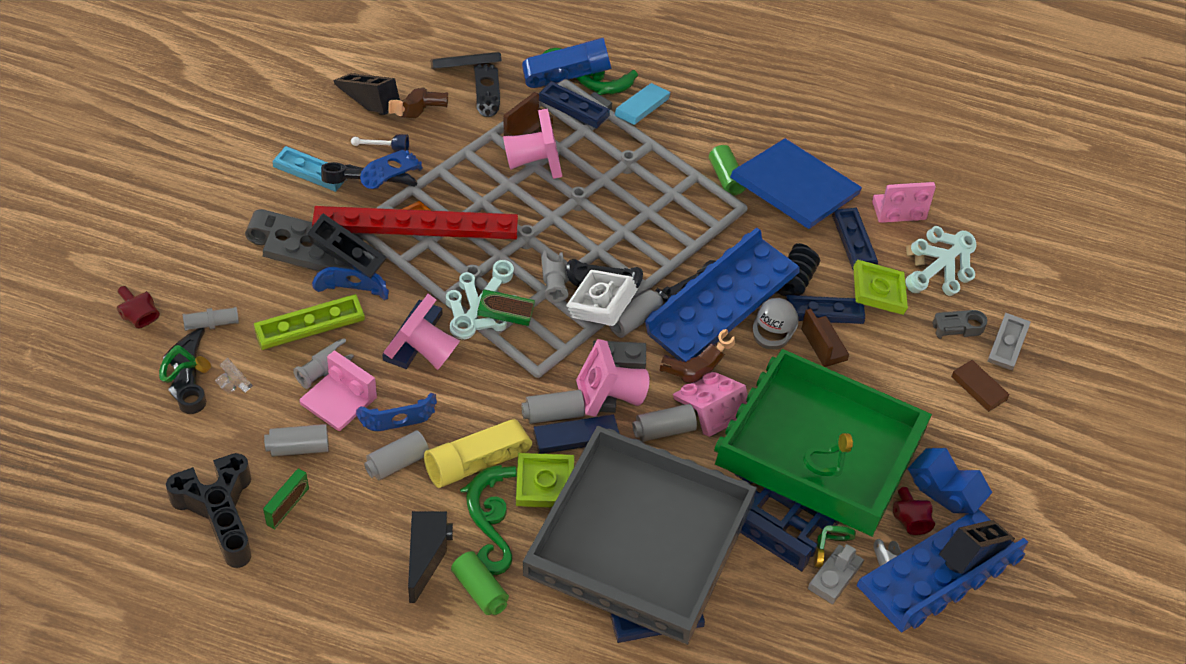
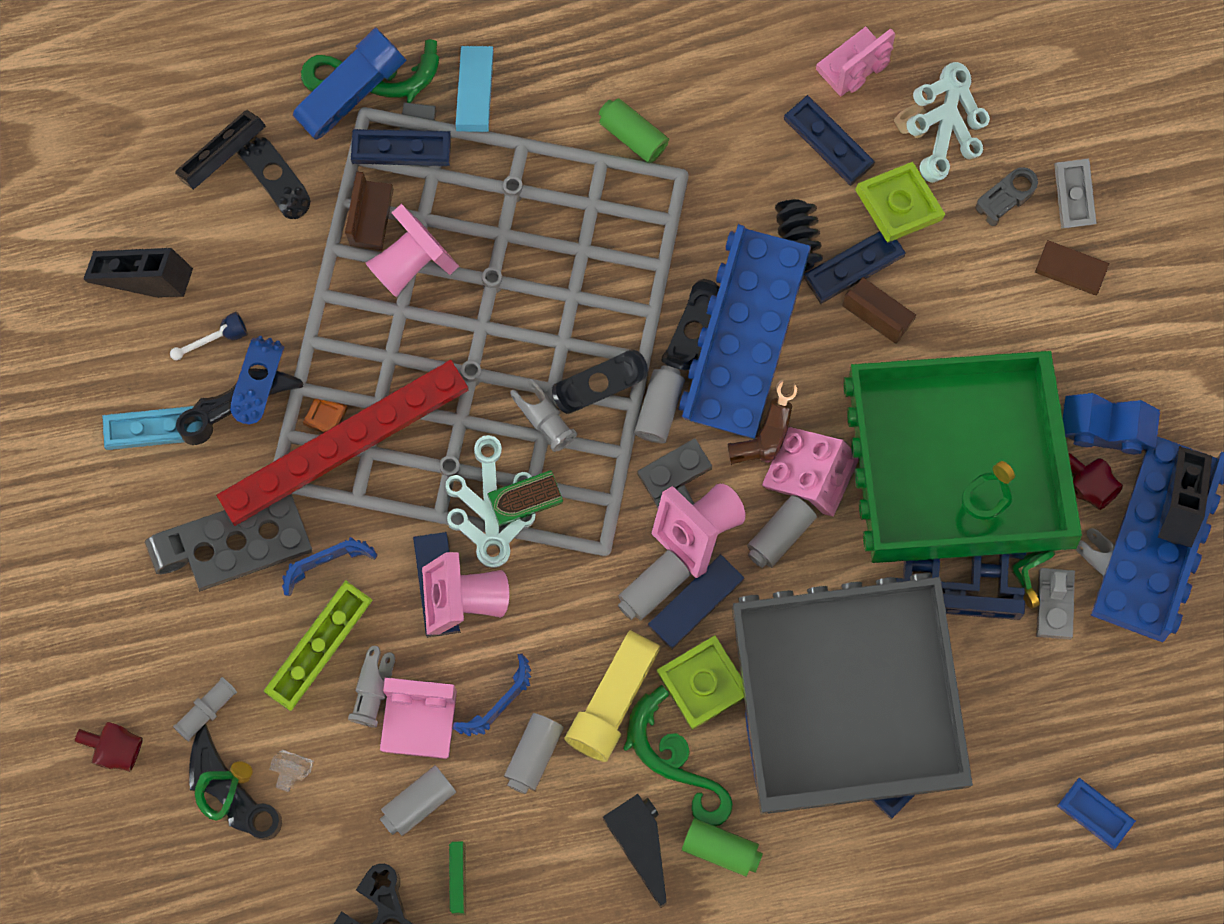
camera: 25 degrees left, 25 degrees up
black slope [307,213,387,279] -> none
reddish brown arm [389,87,448,118] -> none
white brick [566,270,638,326] -> none
blue tile [730,138,862,229] -> none
light grey helmet [753,298,798,350] -> none

